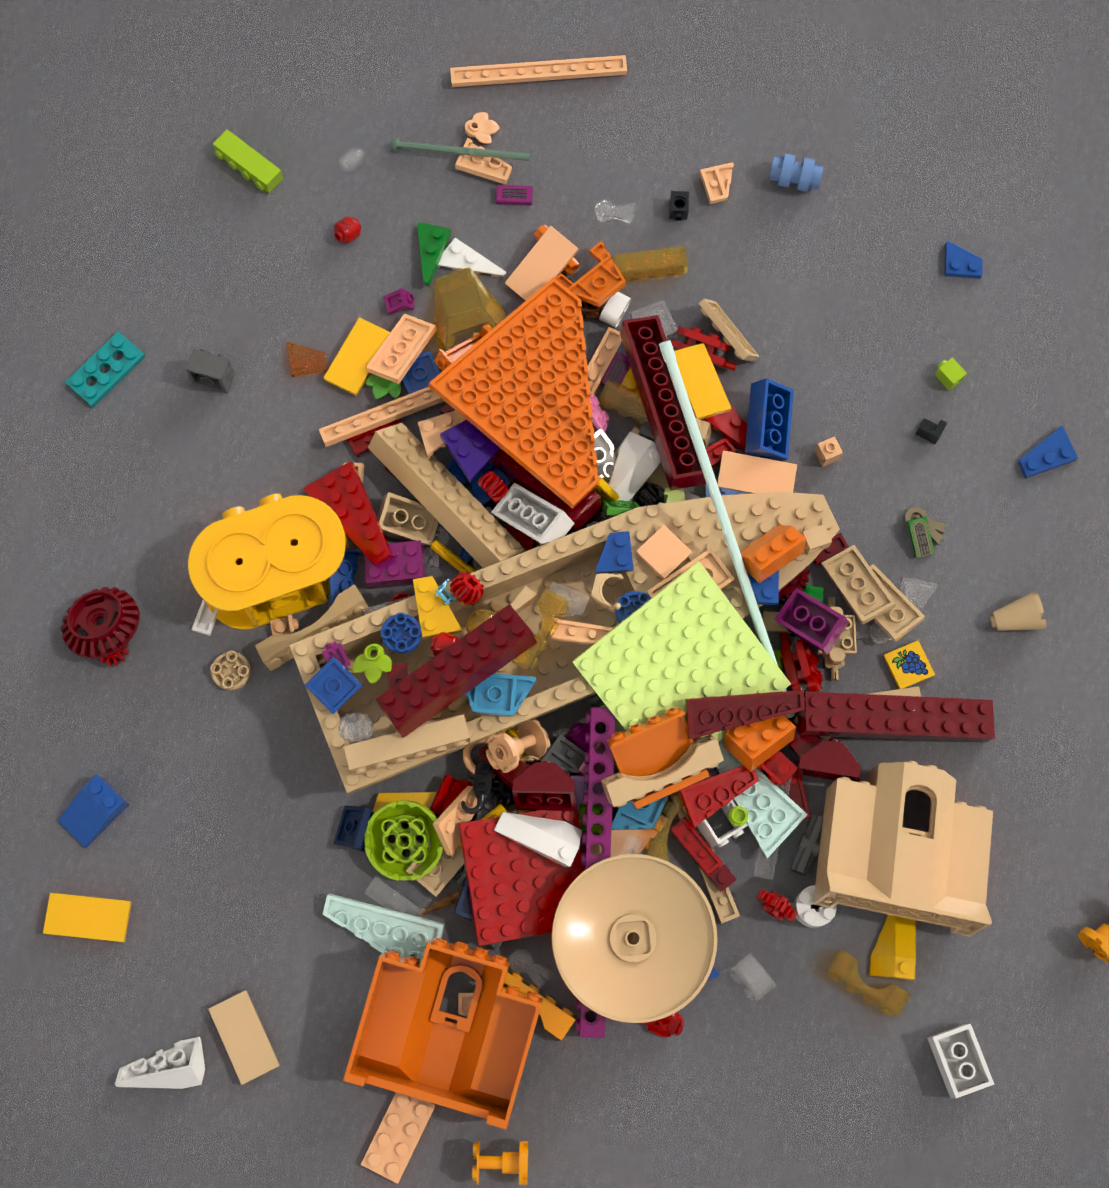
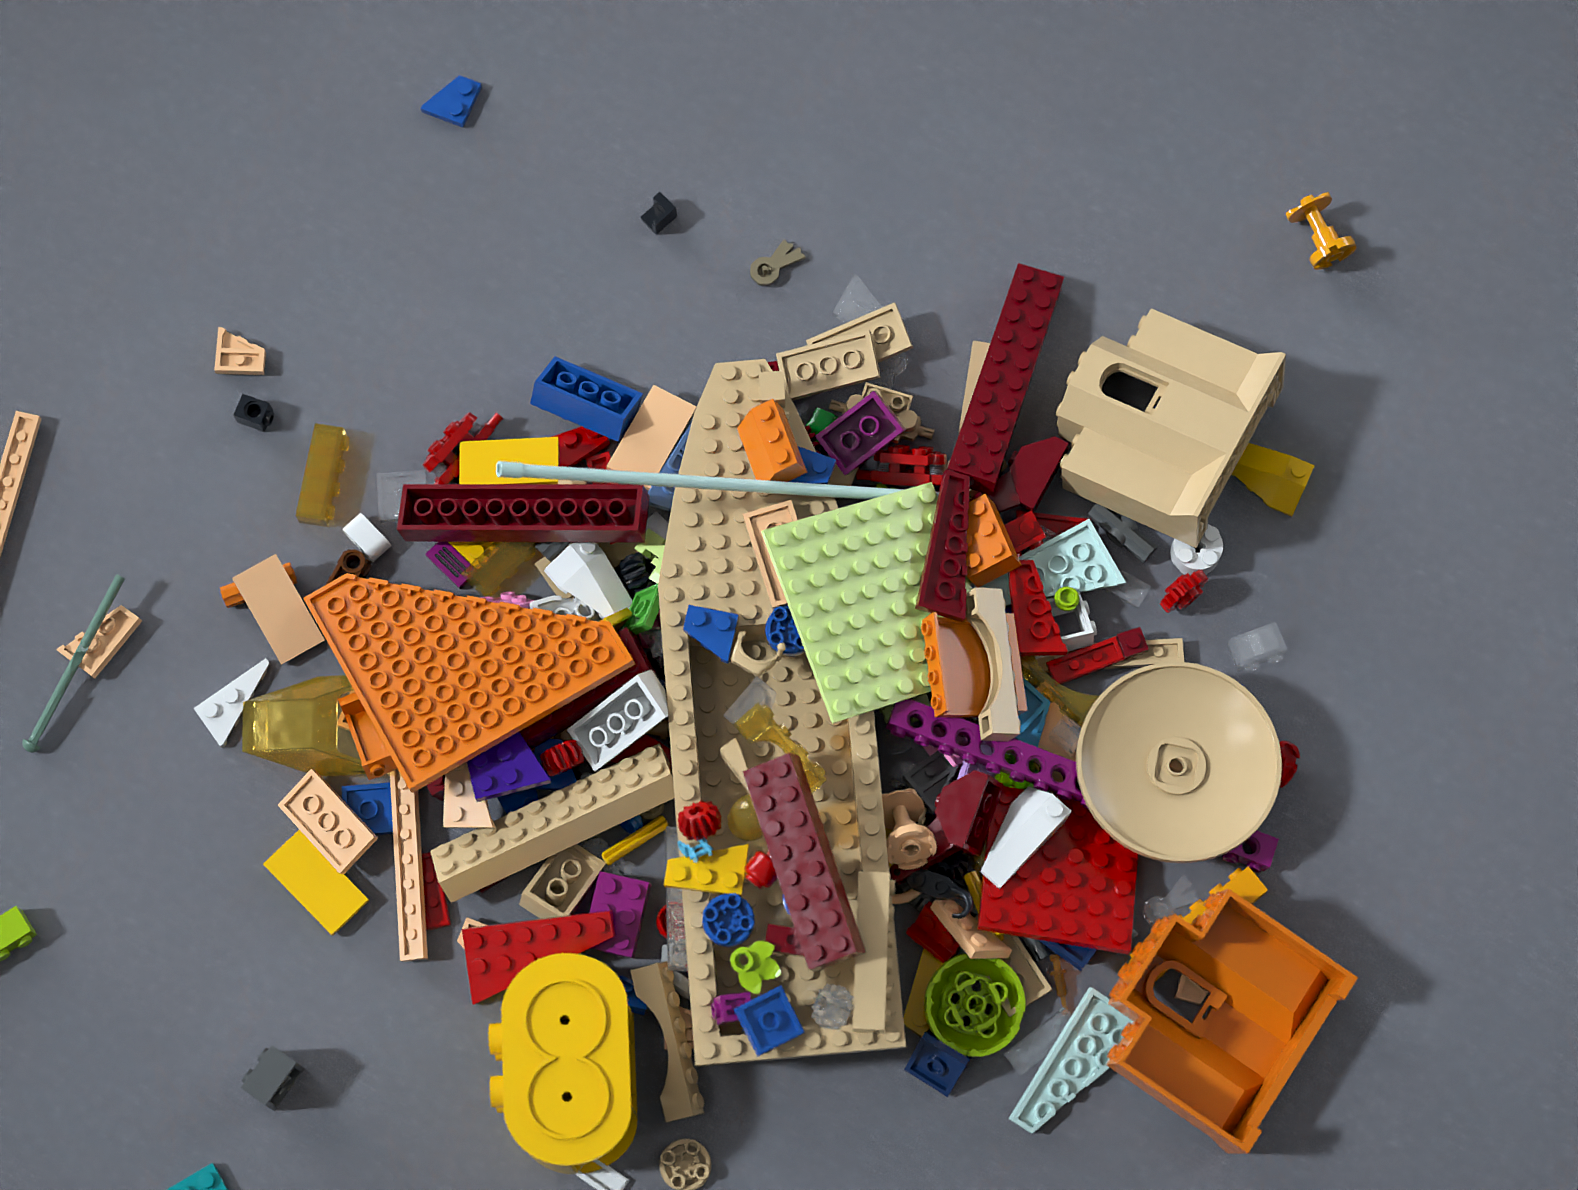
camera: 65 degrees left, 0 degrees up
light nougat bracket [270,614,299,636] -> none
clear orange wing [287,342,328,377] -> none
red head [334,216,361,244] -> none
clear brick [338,147,366,172] -> none
light nougat plate [361,1092,436,1184] -> none
bright green plate [365,374,402,400] -> none
magenta bracket [383,288,415,315] -> none
green wing [417,222,451,287] -> none
light nougat plate [465,112,500,144] -> none
dark azure wing [466,673,536,717] -> none
light orange piece [472,1140,528,1185] -> none
magenta tile [496,185,533,205] -> none
light nougat tile [551,619,613,646] -> none
orange wing [555,241,626,307] -> none
magenta brick [565,723,598,752] -> none
light nougat plate [588,327,622,395] -> none
clear piece [594,200,637,224] -> none
light nougat tile [636,525,692,580] -> none
tan plate [699,299,759,362] -> none
medium blue piece [769,153,823,192] -> none
light nougat brick [814,437,843,467] -> none
clear yellow arch [825,949,911,1017] -> none
yellow tile [883,640,935,689] -> none
tile [907,516,935,558] -> none
white brick [927,1024,994,1098] -> none
lime brick [935,357,967,391] -> none
tan cone [990,592,1047,631] -> none
blue wing [1018,425,1078,479] -> none

